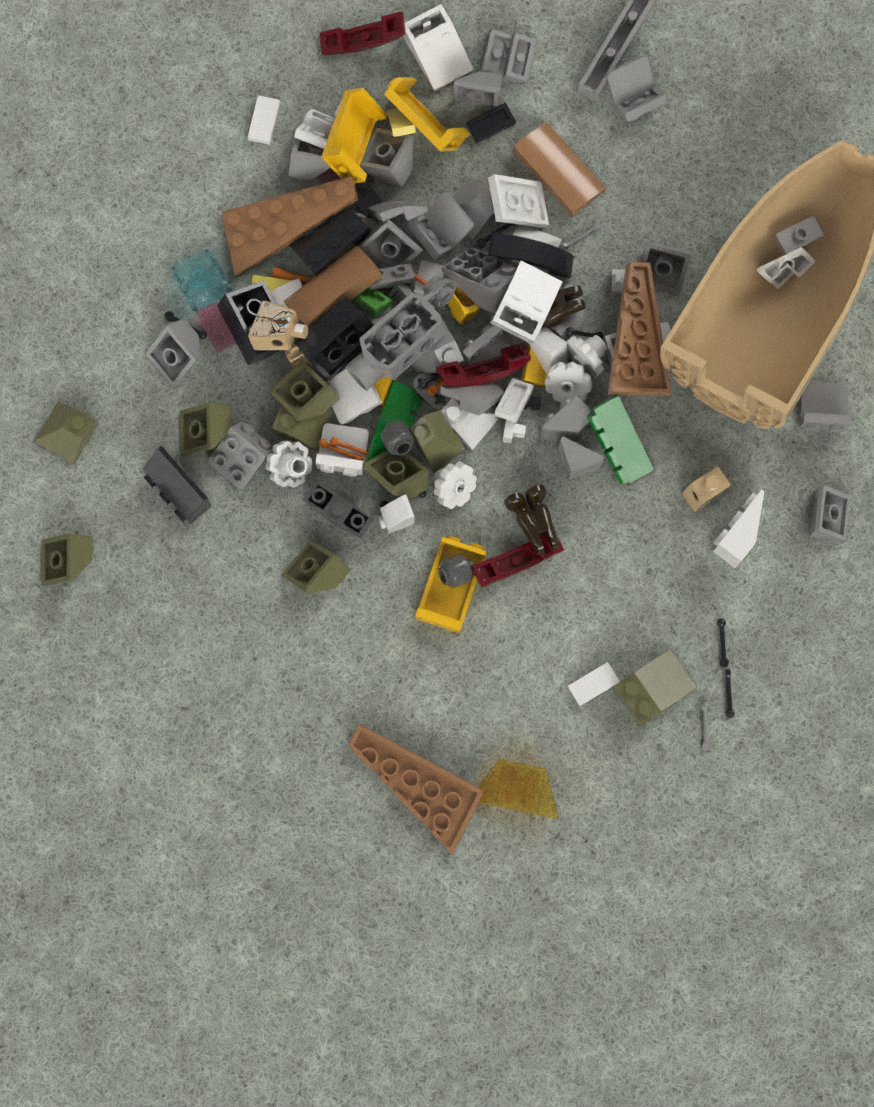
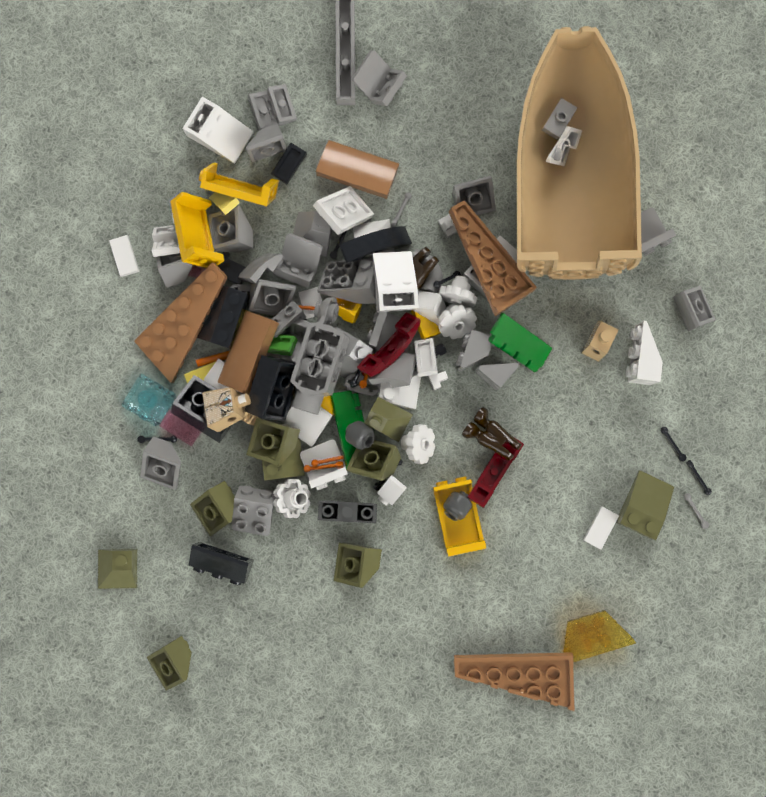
camera: 25 degrees left, 5 degrees up
dark red slope [319,11,406,55] -> none

